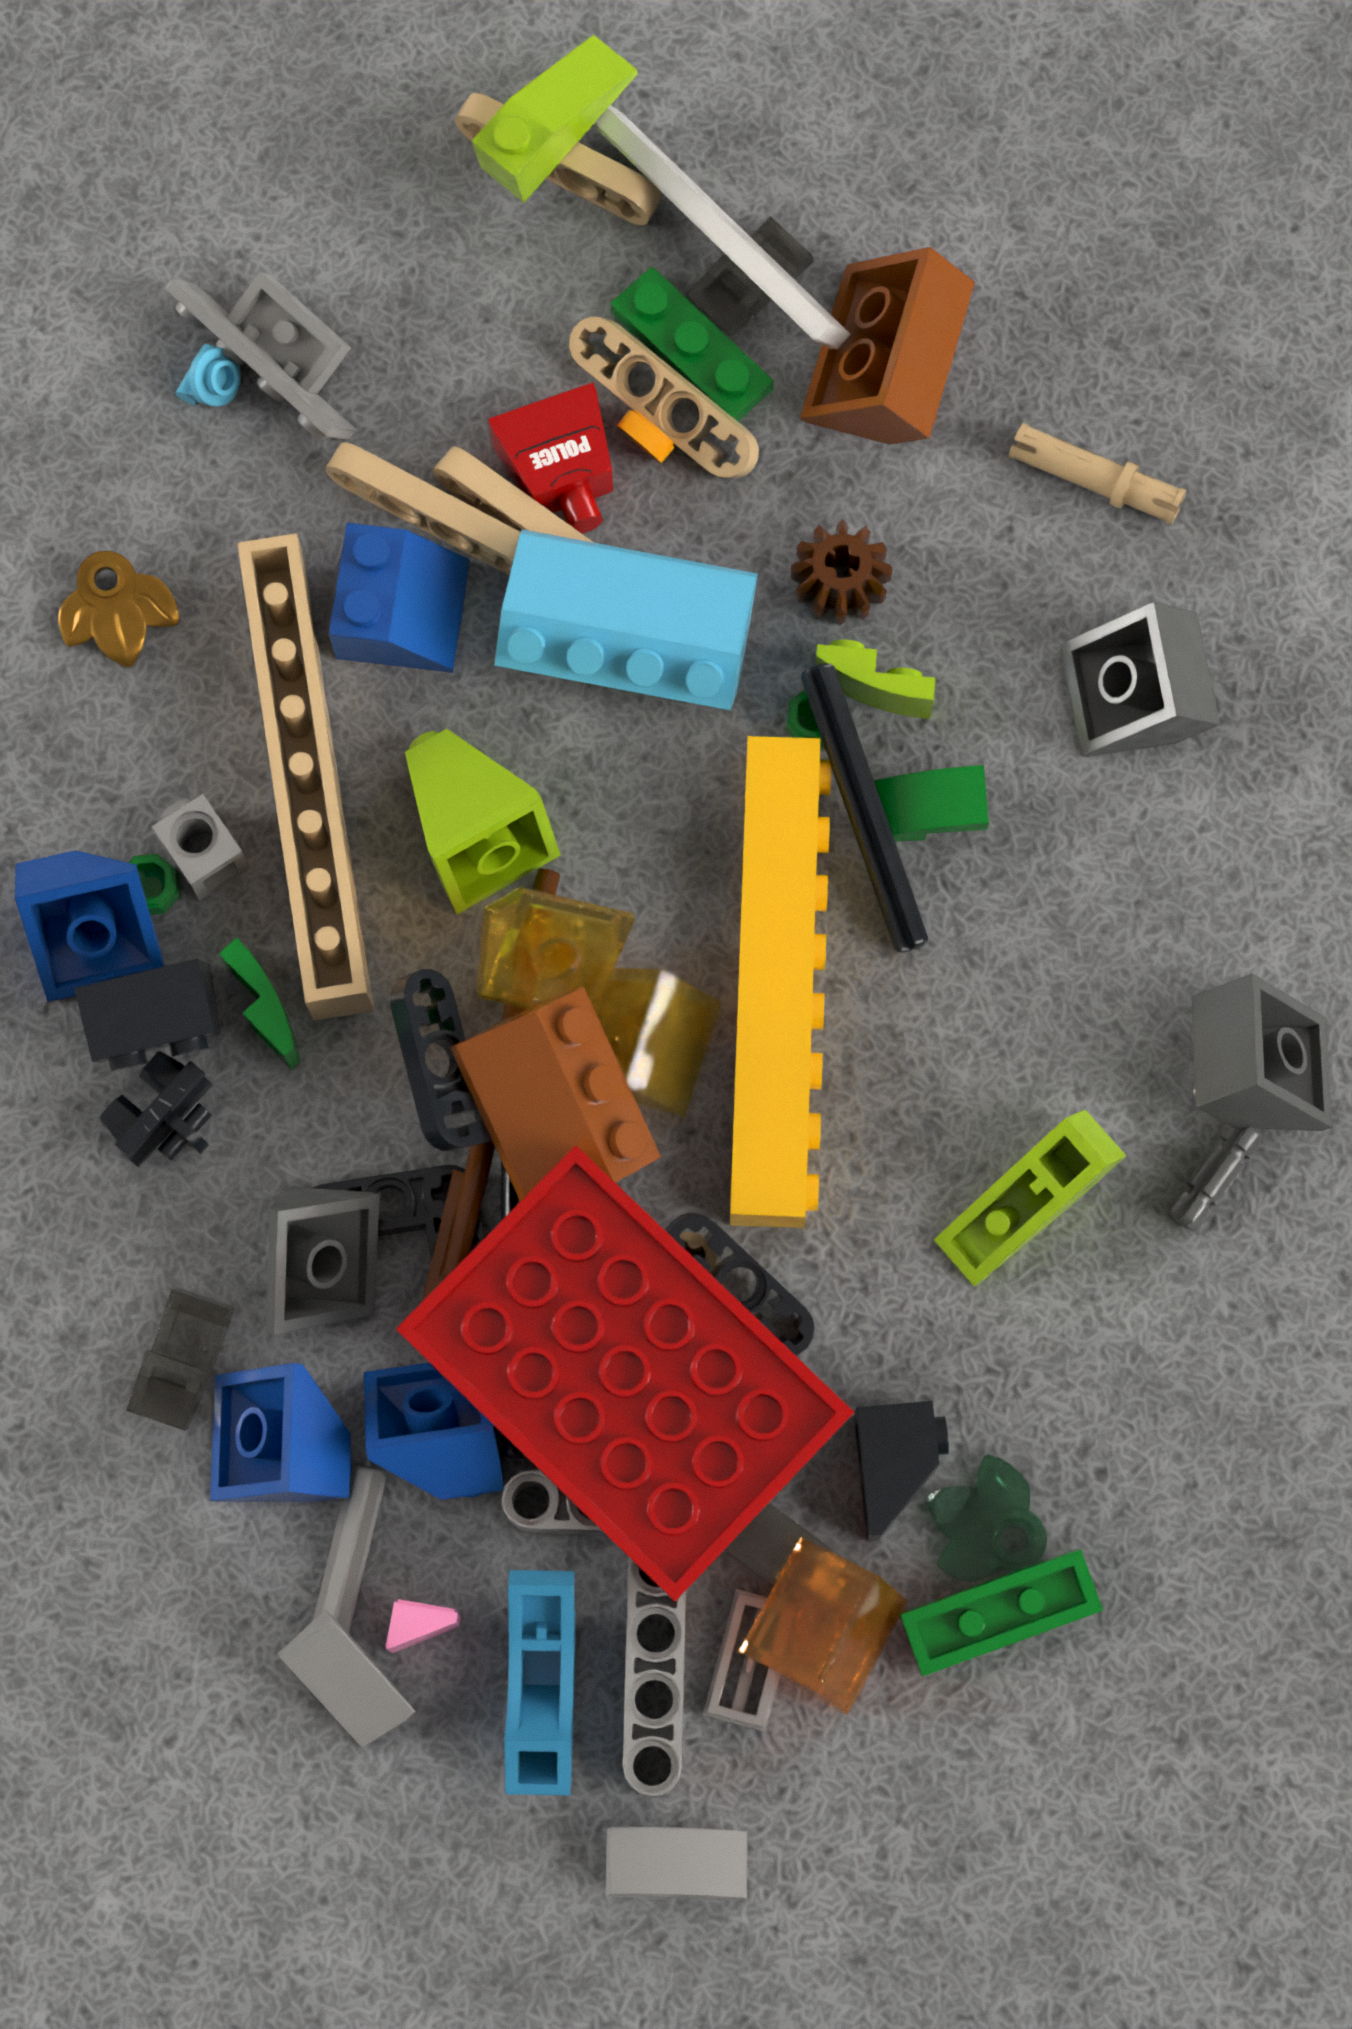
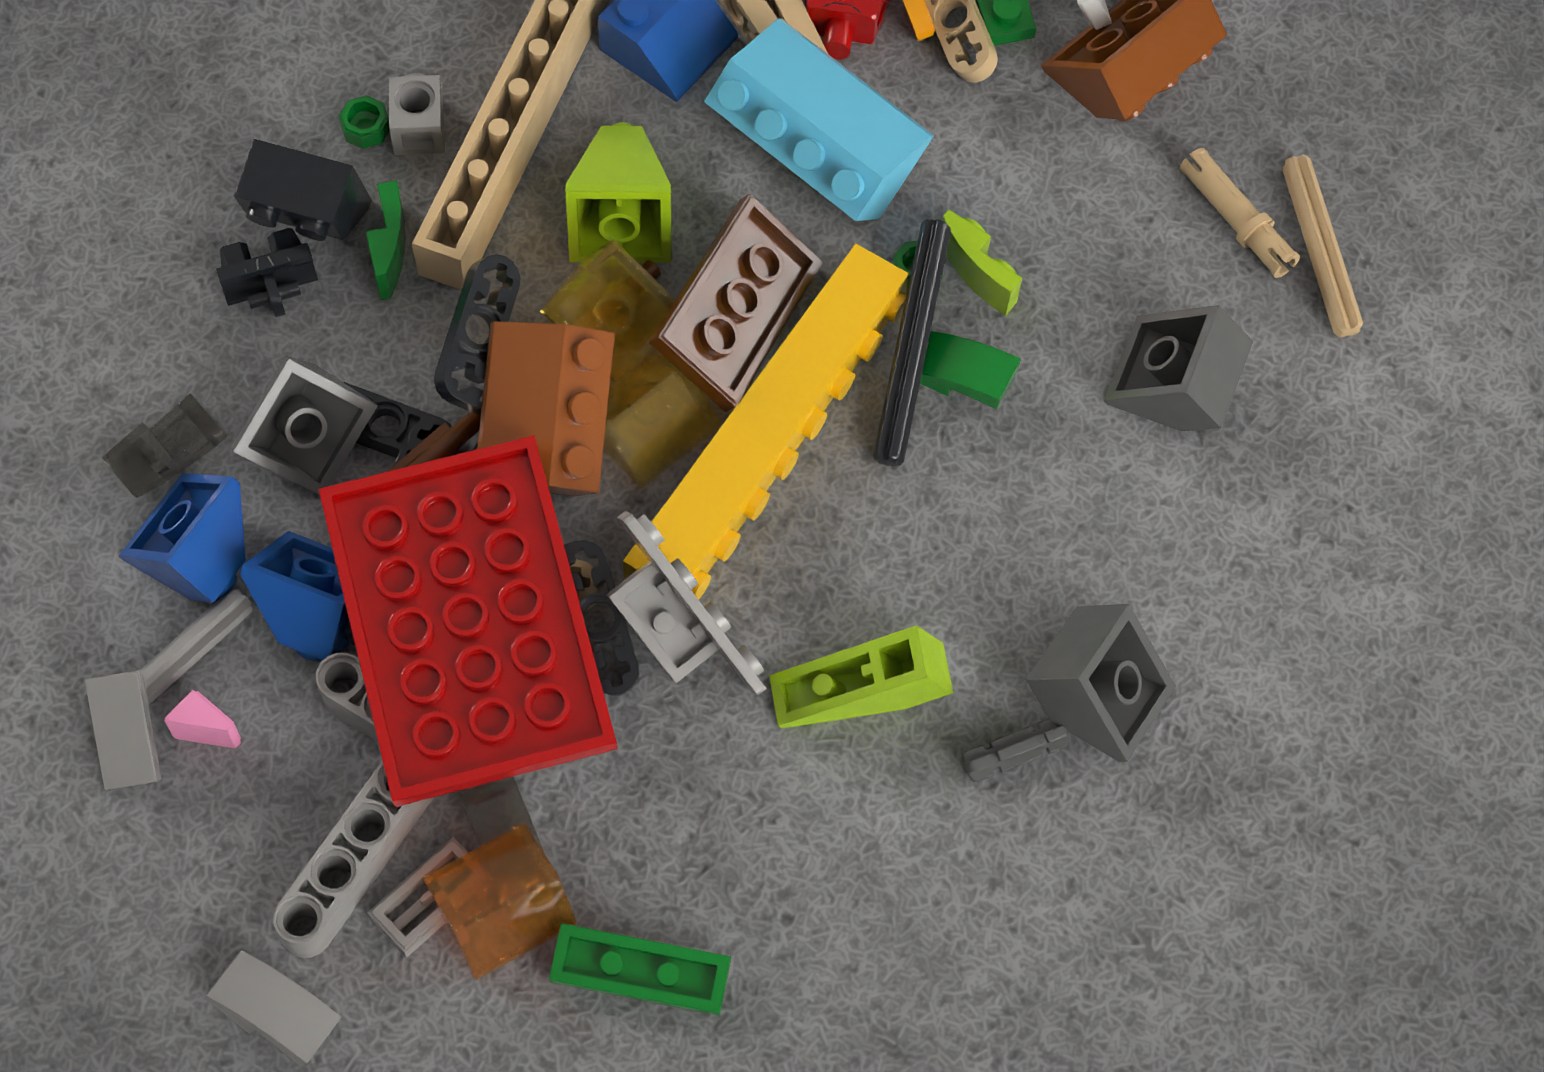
camera: 25 degrees right, 10 degrees down
blue slope [14,850,165,1002] -> none
dark azure arch [504,1570,576,1796] -> none
reddish brown gear [790,519,892,625] -> none
black slope [854,1401,949,1541] -> none
clear green plate [927,1454,1047,1581] -> none
none -> light grey bracket [606,511,766,696]
none -> tile [649,194,823,412]
none -> tan axle [1282,155,1363,337]

